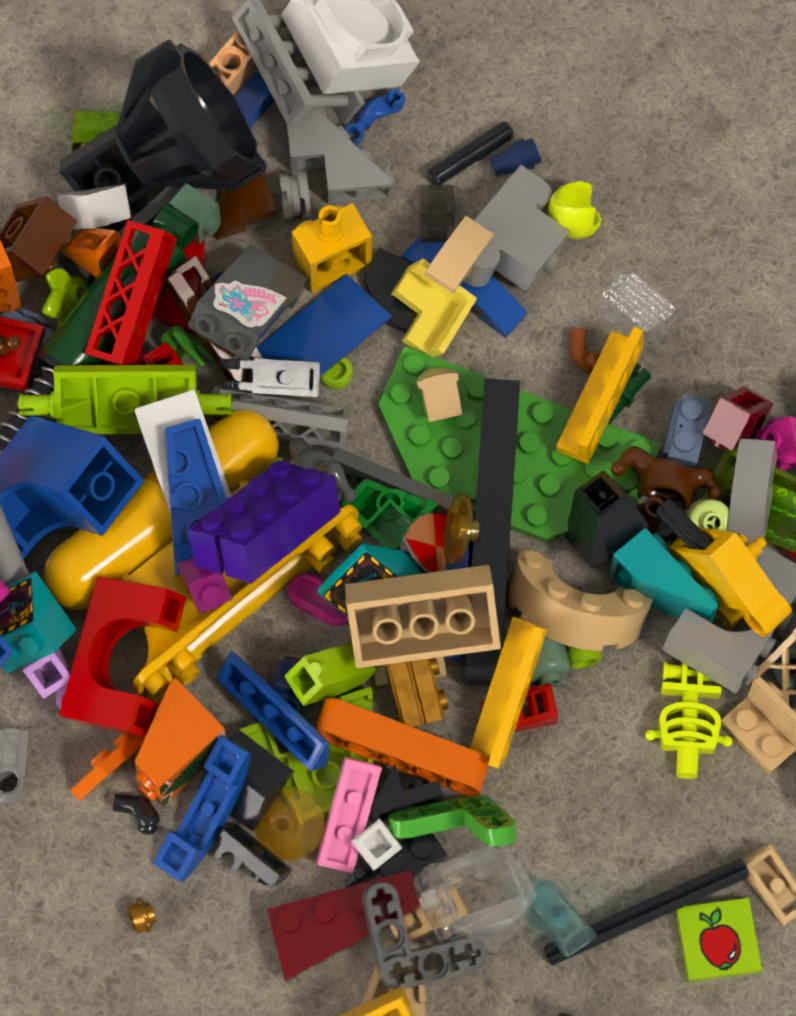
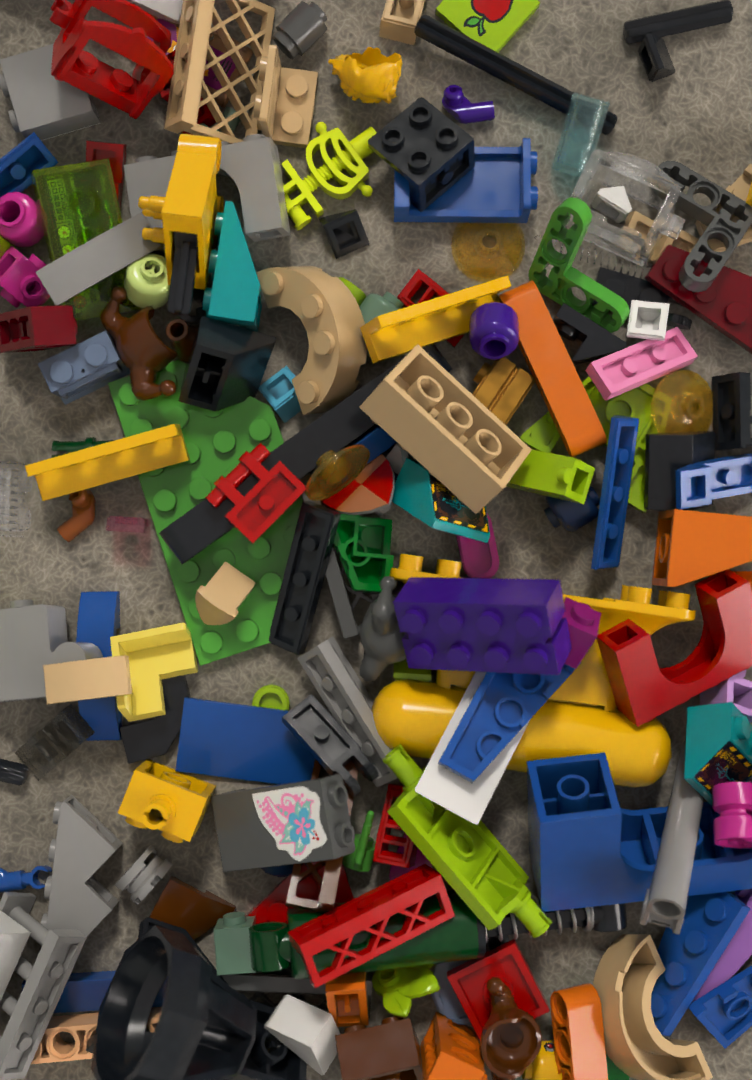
camera: 125 degrees left, 20 degrees up
none -> clear pink tile [106,516,151,534]
none -> red plate [205,443,307,544]
none -> medium azure slope [258,365,301,423]
none -> black tile [269,501,341,656]
none -> black slope [319,209,370,259]
none -> yellow hair [328,47,403,104]
none -> black bracket [368,97,475,212]
none -> blue panel [394,138,538,223]
none -> dark purple arm [442,85,495,124]
none -> clear yellow dish [451,223,525,282]
none -> dark purple head [469,302,519,360]
none -> white slope [591,186,632,224]

